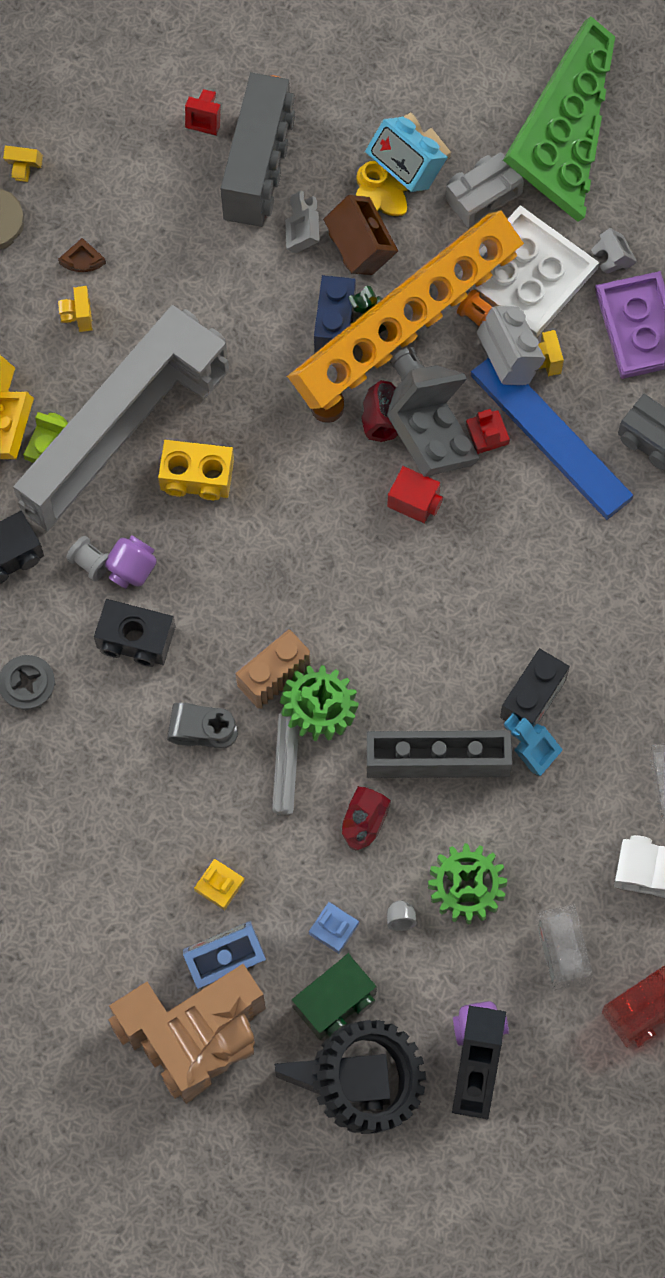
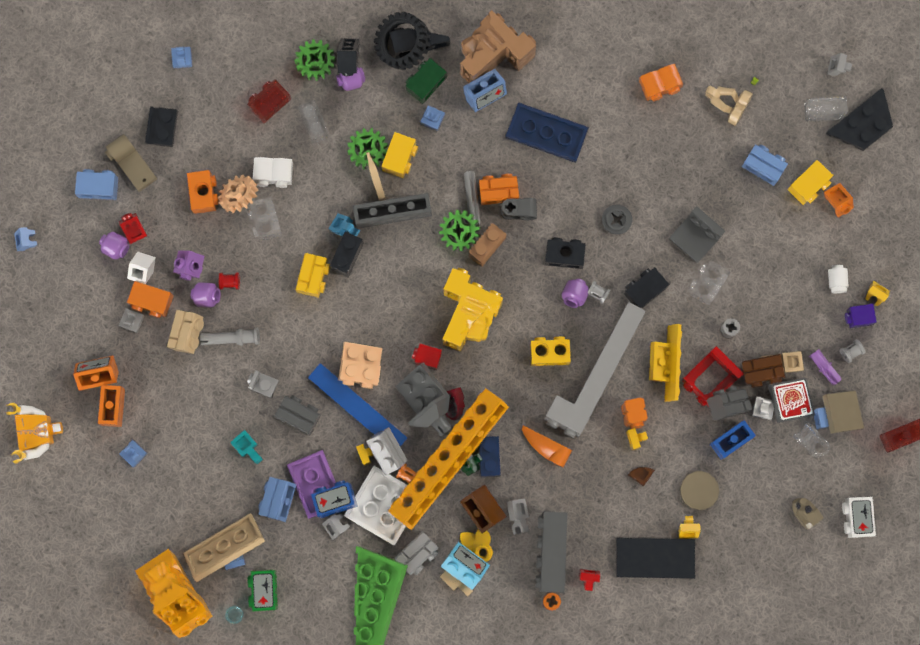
camera: 170 degrees right, 10 degrees up
lime bracket [23,412,68,463] -> none
yellow tile [194,859,245,911] -> none
dark red rock [342,786,391,851] -> none
light grey hinge [387,900,417,931] -> none
red tile [466,409,510,454] -> none
none -> bright green gear [295,39,336,81]
none -> yellow brick [295,253,330,297]
none -> brick [311,480,358,518]
none -> light nougat plate [338,342,382,389]
none -> tan piece [366,152,386,201]
none -> yellow brick [381,132,418,178]
none -> yellow brick [443,267,503,352]
none -> orange brick [479,174,519,205]
none -> dark blue tile [505,102,589,163]
none -> orange piece [521,425,572,468]
none -> black tile [616,538,695,579]
none -> orange brick [621,397,648,429]

